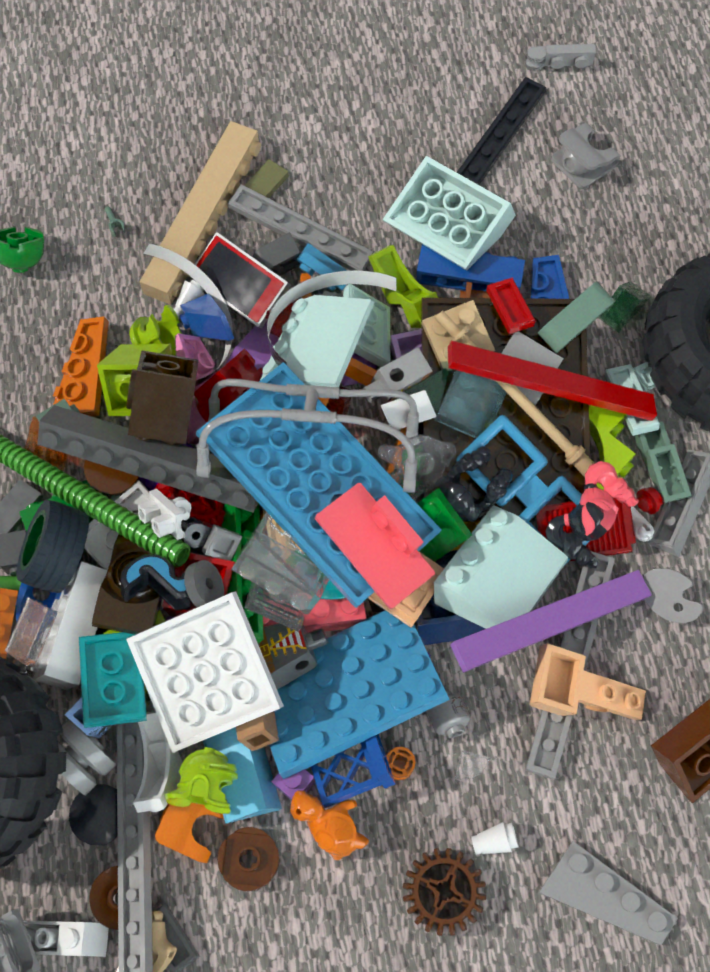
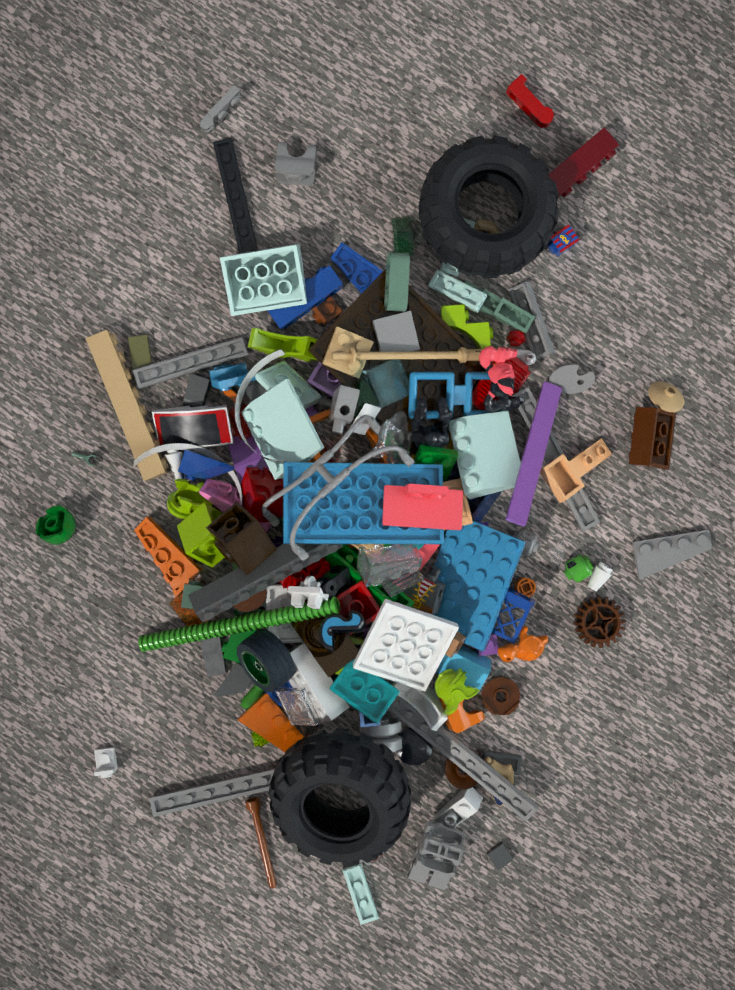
camera: 50 degrees left, 20 degrees up
dark grey piece [184,560,224,608] -> none
light grey tile [202,525,242,561] -> none
red tile [448,340,657,421] -> none
red tile [486,277,536,334] -> none
none -> bright green head [564,554,594,582]

